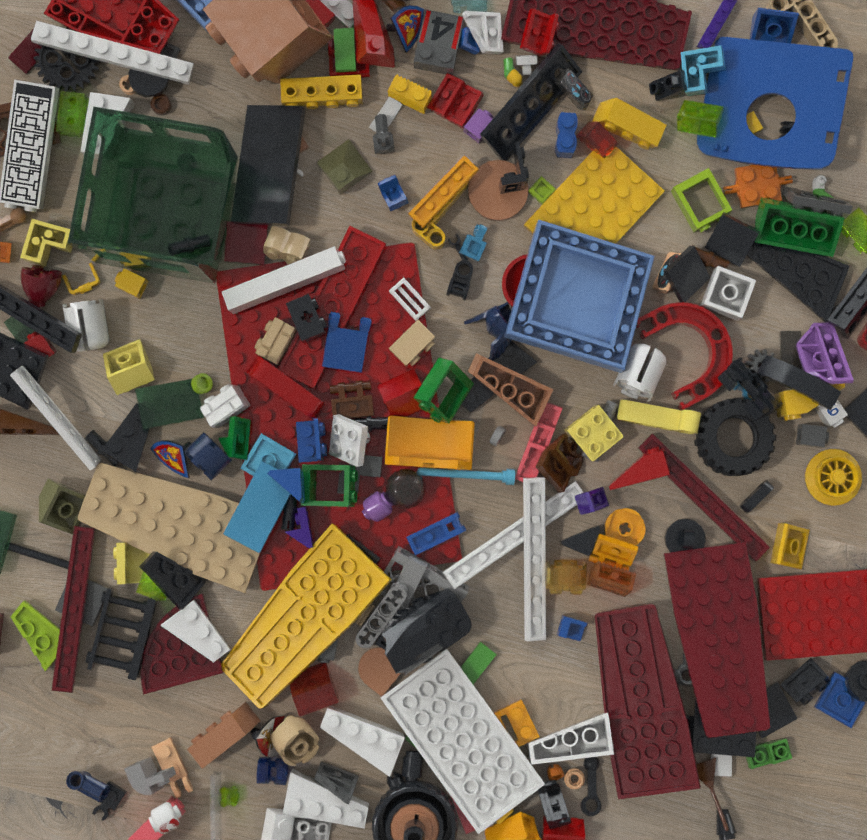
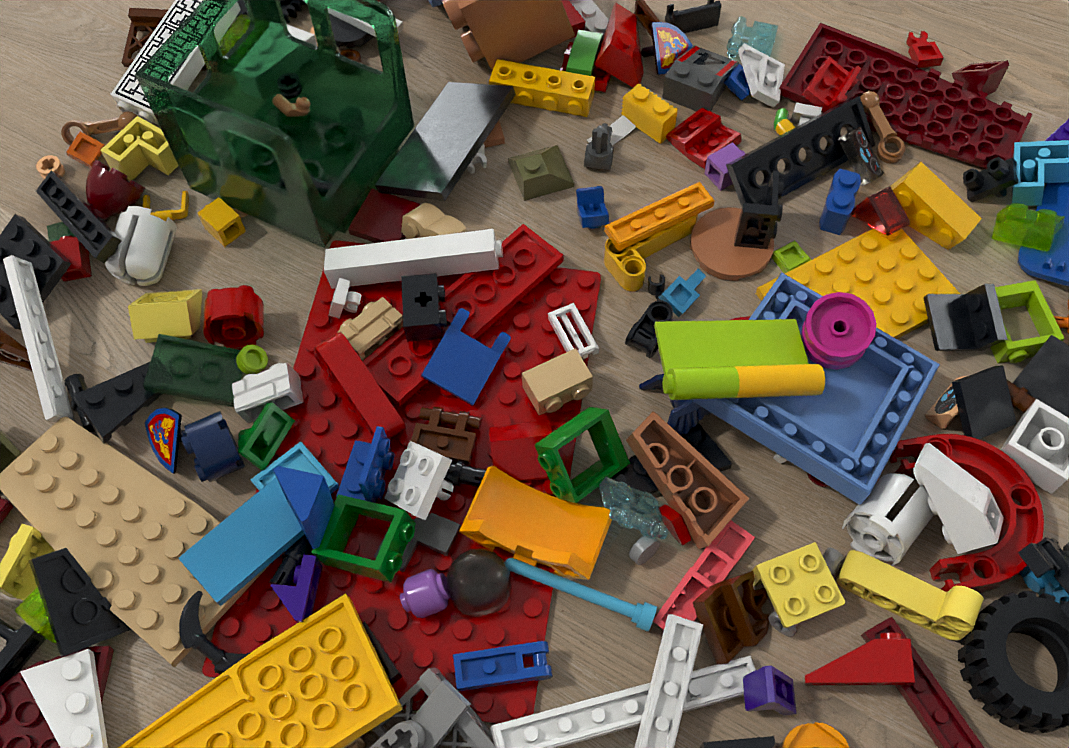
camera: 20 degrees right, 25 degrees down
none -> black piece [179,591,251,674]
none -> red brick [203,285,264,351]
none -> nougat arm [272,94,311,117]
none -> black bush [277,73,303,99]
none -> white tile [328,278,362,318]
none -> clear light blue plate [599,477,668,540]
none -> lime door [654,319,825,400]
none -> red tile [656,504,691,546]
none -> dark pink wheel [801,292,877,370]
none -> medium nougat piece [860,91,905,163]
none -> white slope [913,443,1004,554]
none -> black bracket [923,284,1008,351]

